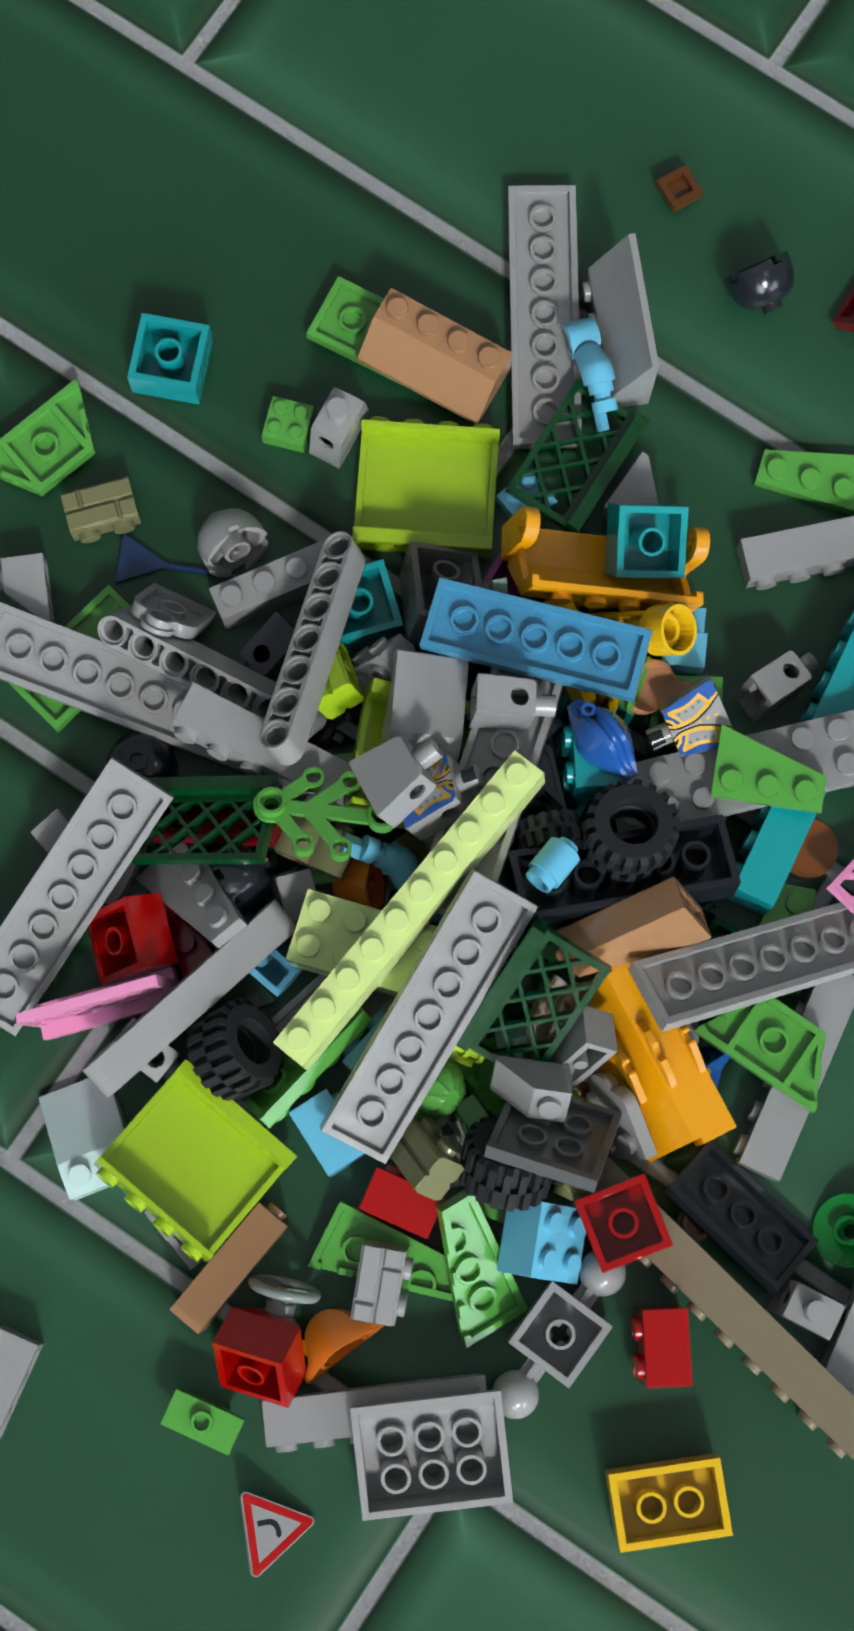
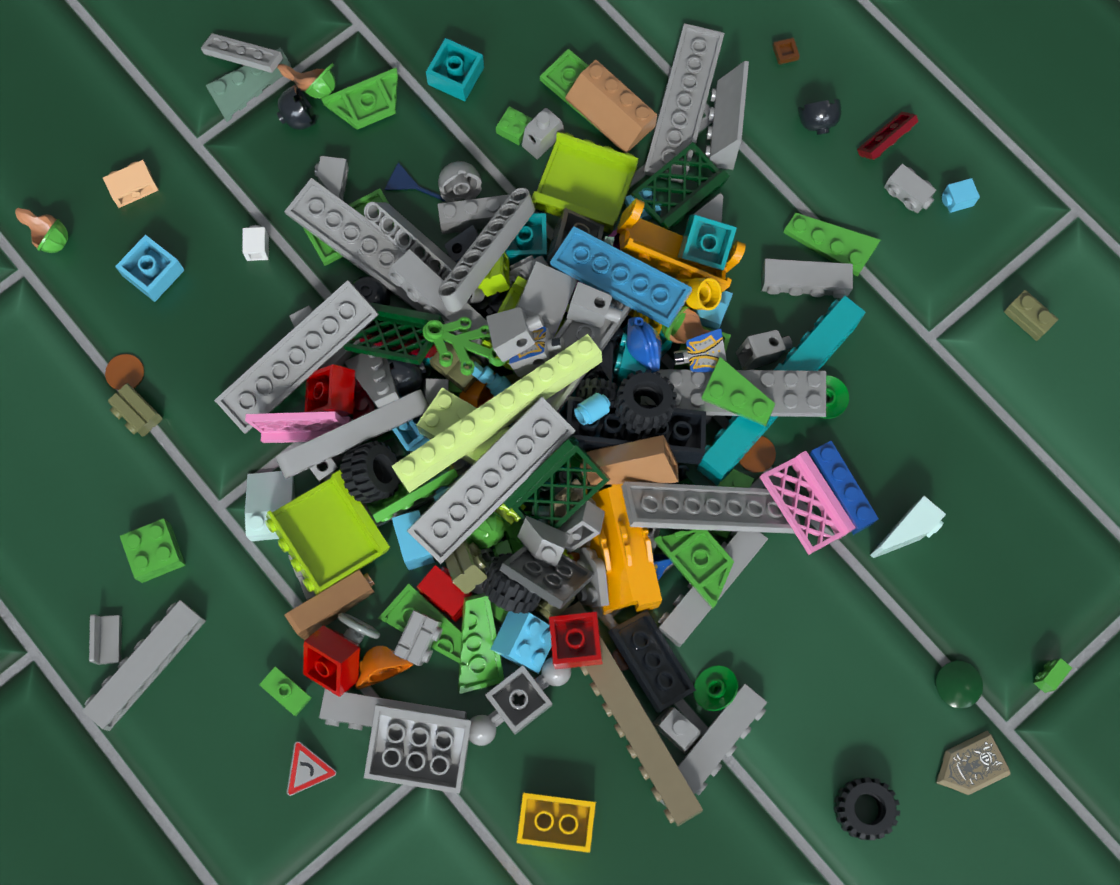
camera: 15 degrees right, 5 degrees down
olive brick [60,476,141,543] -> none
light grey plate [130,583,216,639] -> none
medium azure piece [562,317,618,432] -> none
red brick [630,1305,692,1388] -> none

